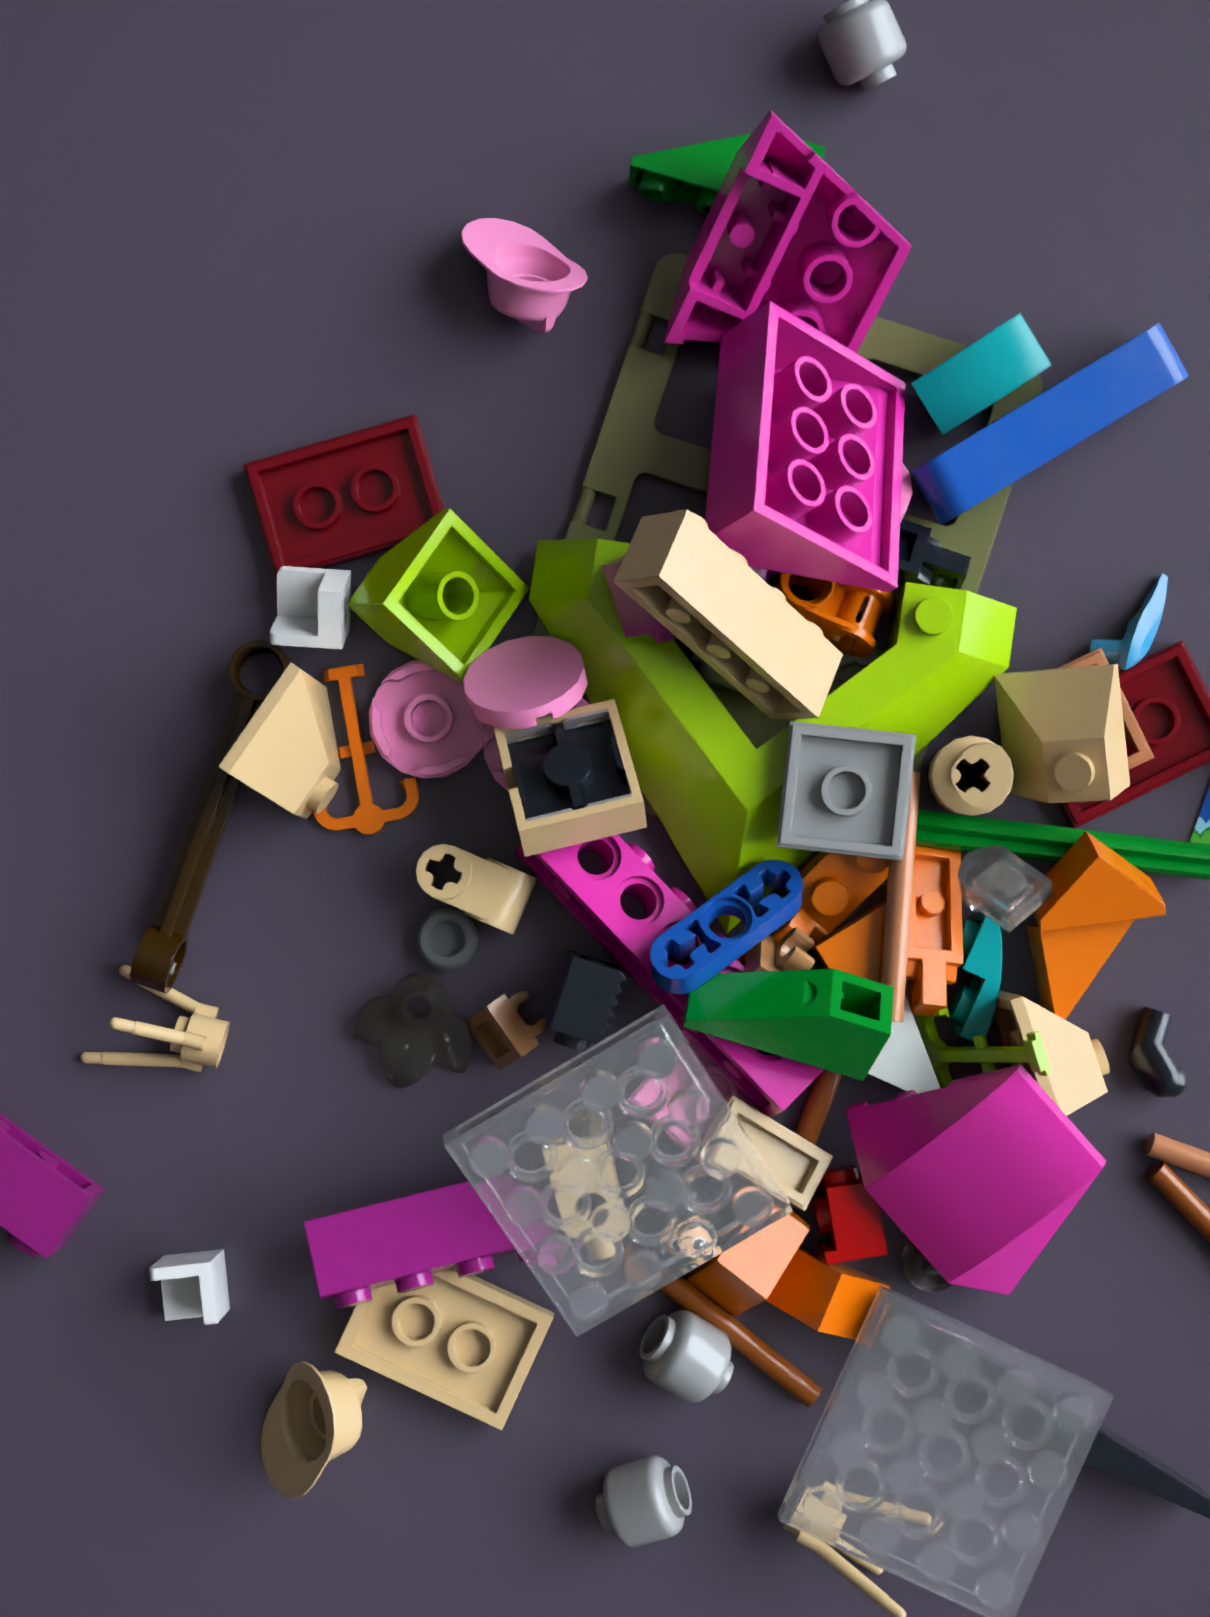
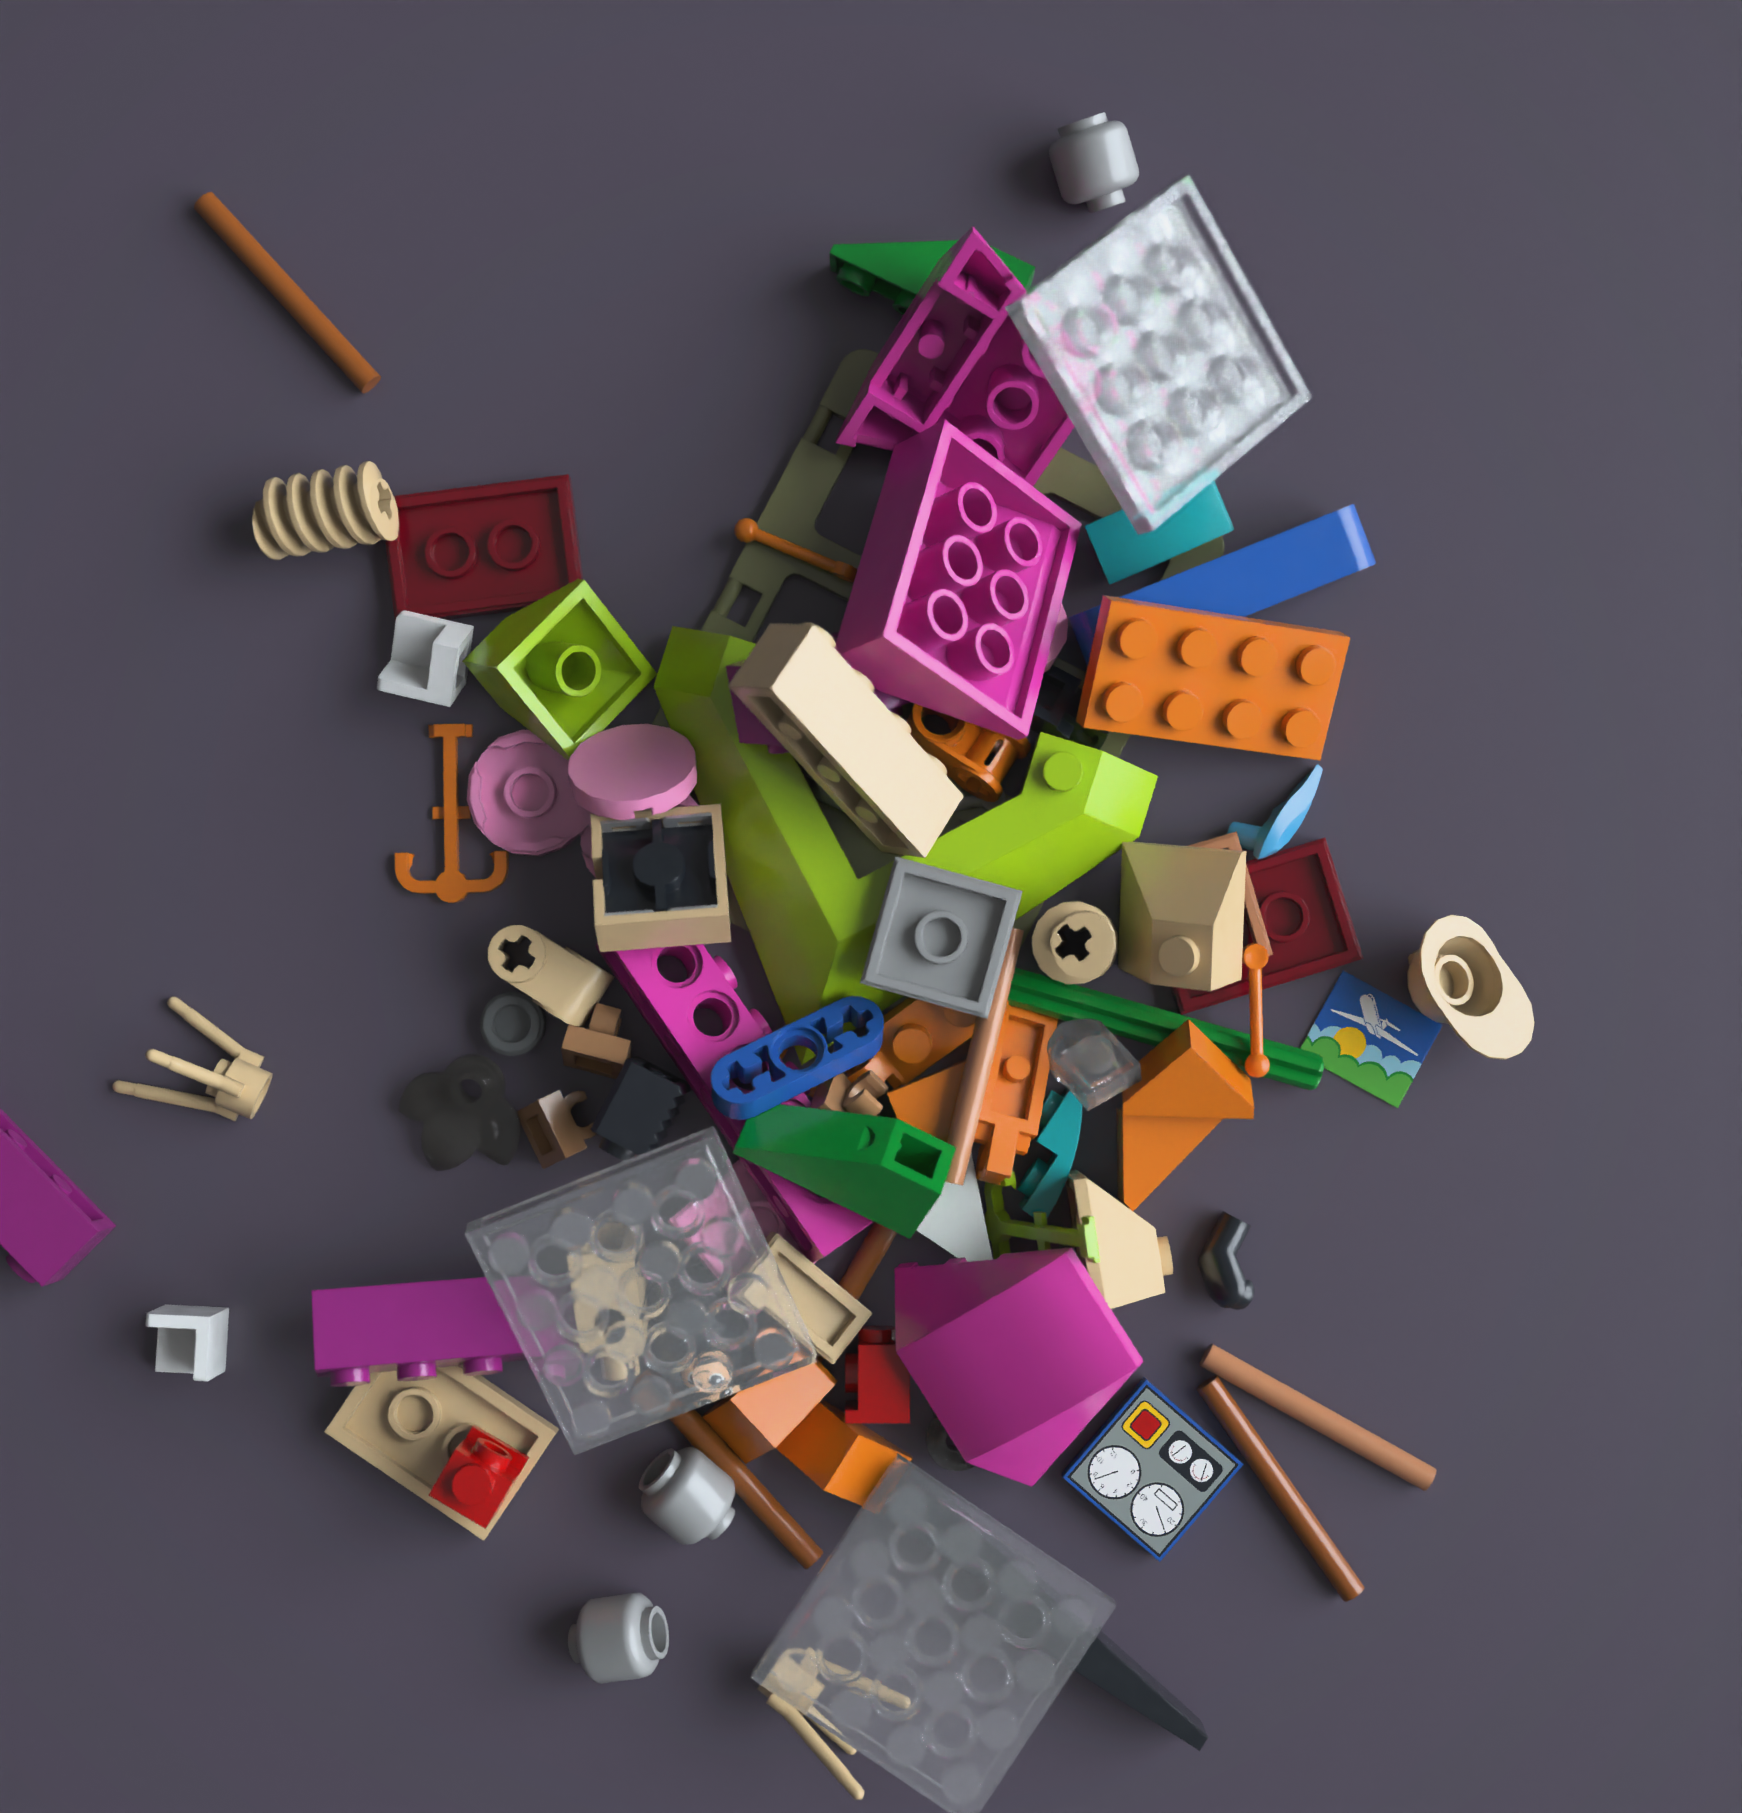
camera: 10 degrees right, 0 degrees up
dark brown piece [130,640,292,994] -> none
tan slope [218,662,341,819] -> none
tan piece [261,1361,367,1498] -> none
bright pink piece [461,218,588,334] -> none
none -> dark orange bar [194,192,381,393]
none -> tan piece [252,461,400,560]
none -> red brick [429,1425,530,1529]
none -> medium nougat tile [561,1003,632,1079]
none -> orange hinge [734,518,858,583]
none -> clear plate [1005,175,1312,535]
none -> tile [1061,1377,1243,1562]
none -> orange plate [1076,595,1351,761]
none -> orange hinge [1242,943,1270,1078]

